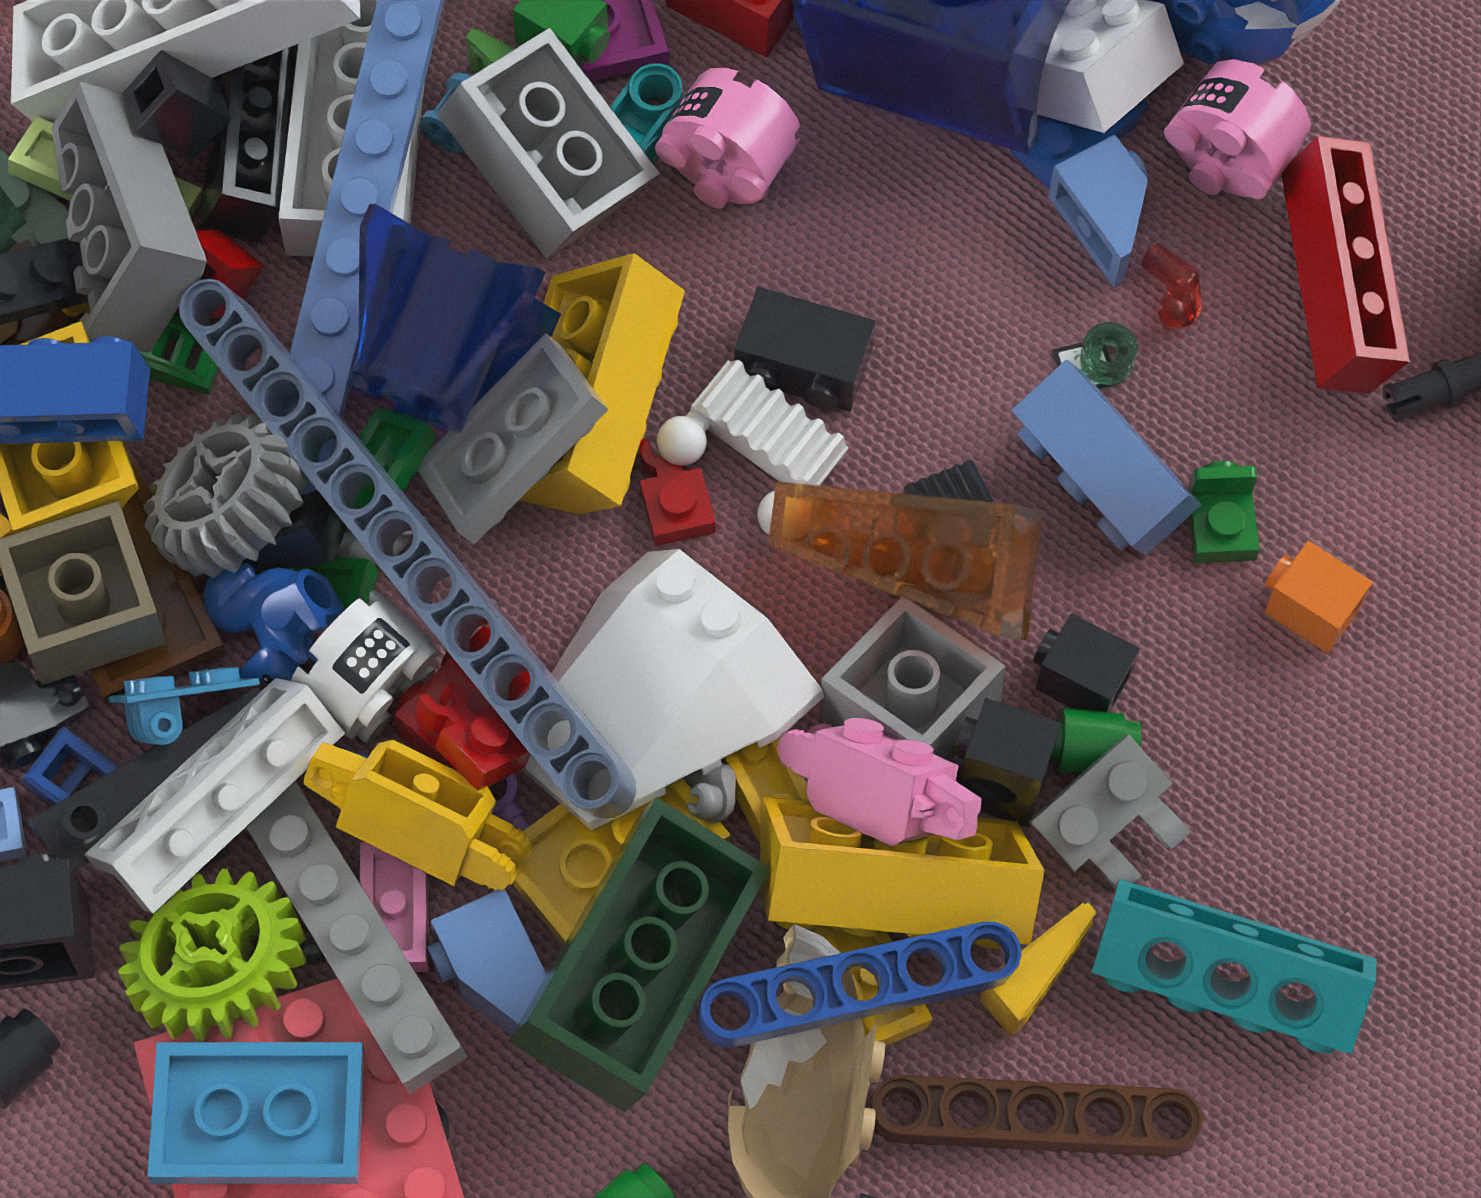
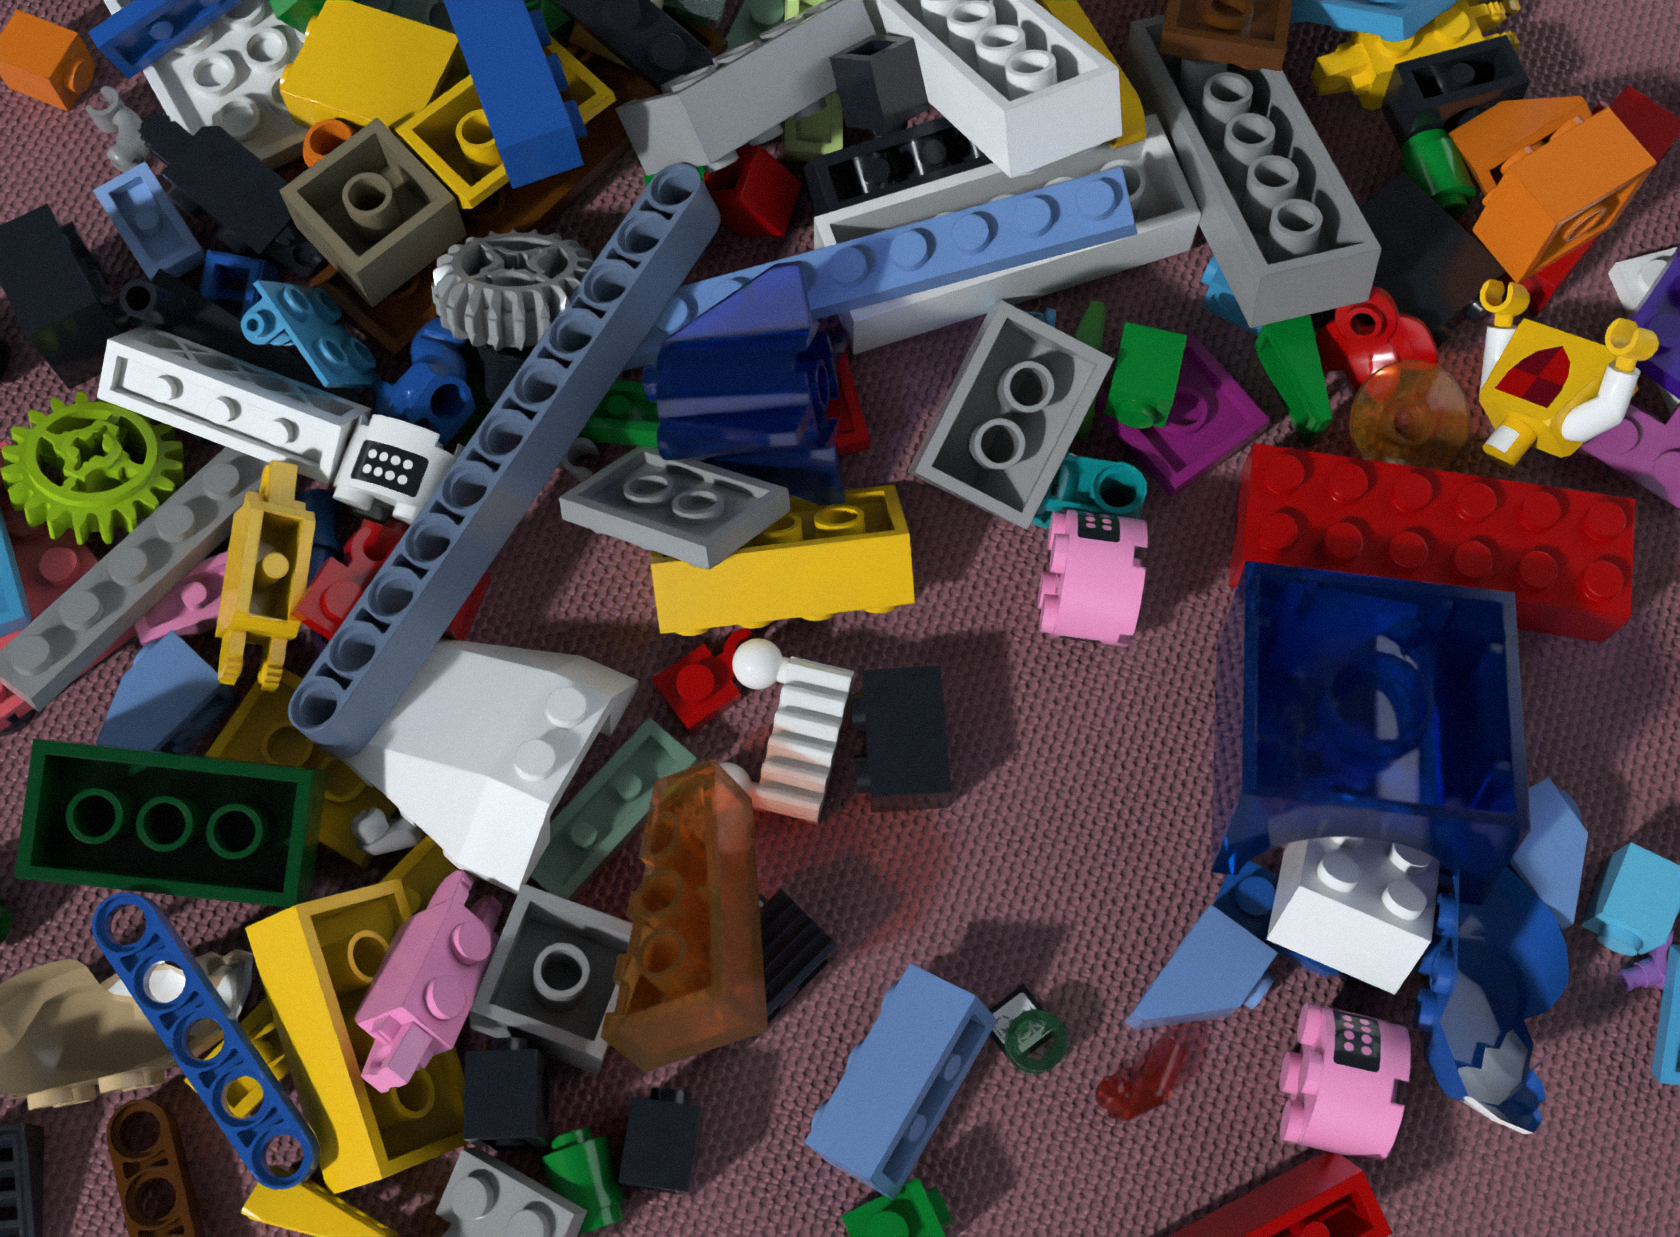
camera: 70 degrees right, 5 degrees up
none -> sand green plate [529,717,699,901]

